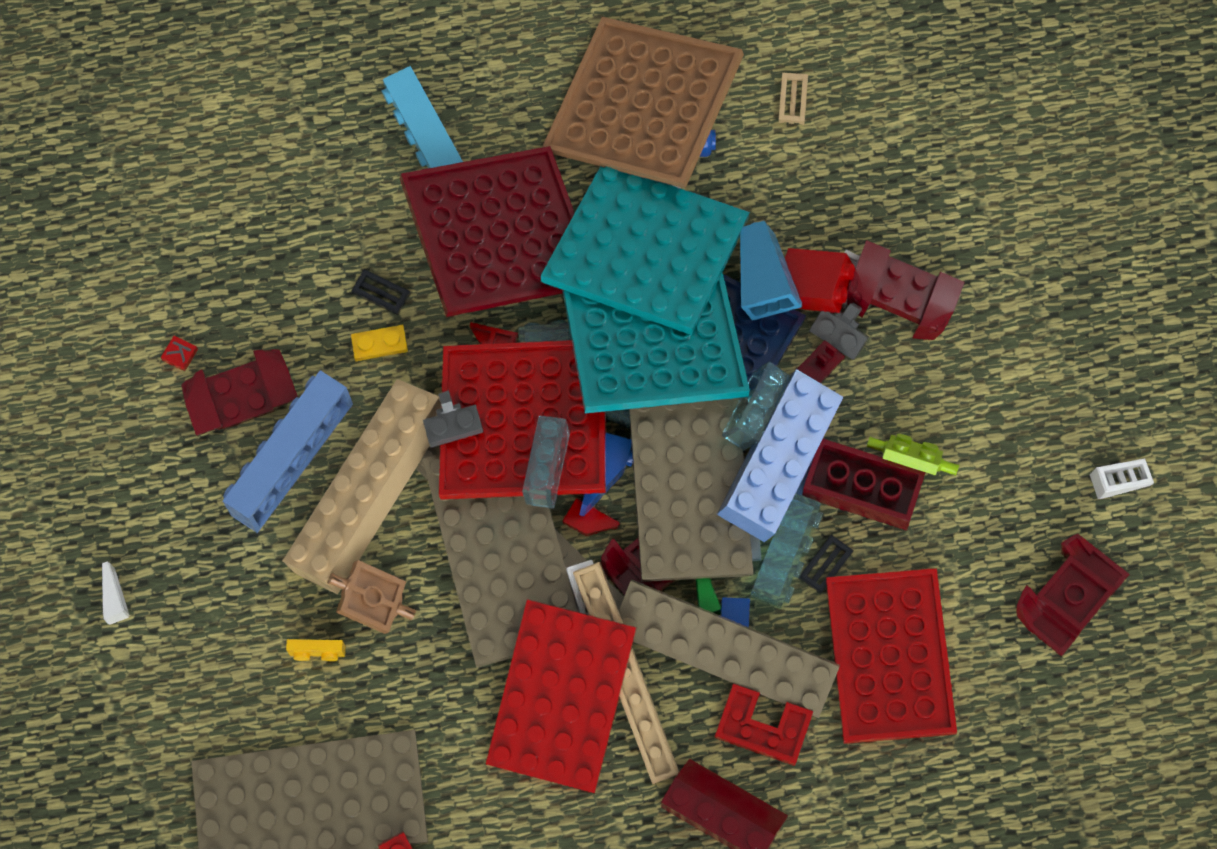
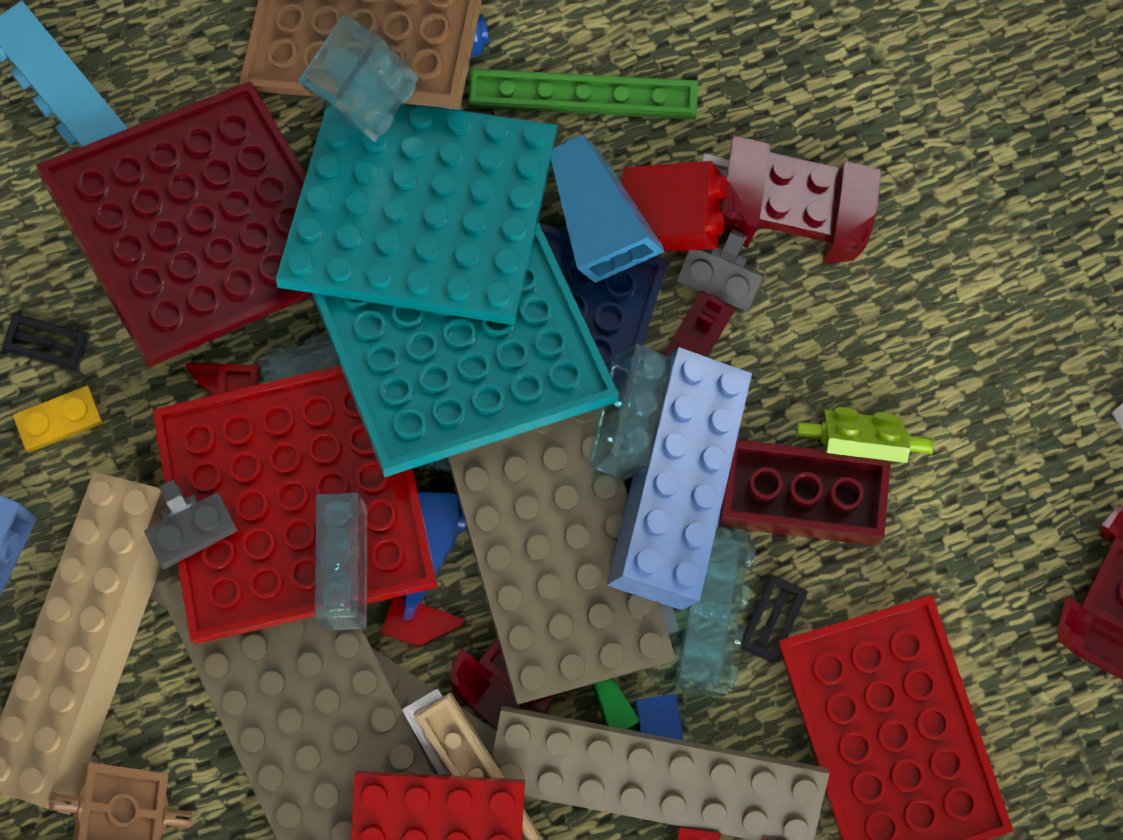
camera: 20 degrees left, 5 degrees up
none -> clear light blue brick [298,14,419,142]
none -> bright green tile [468,69,698,120]

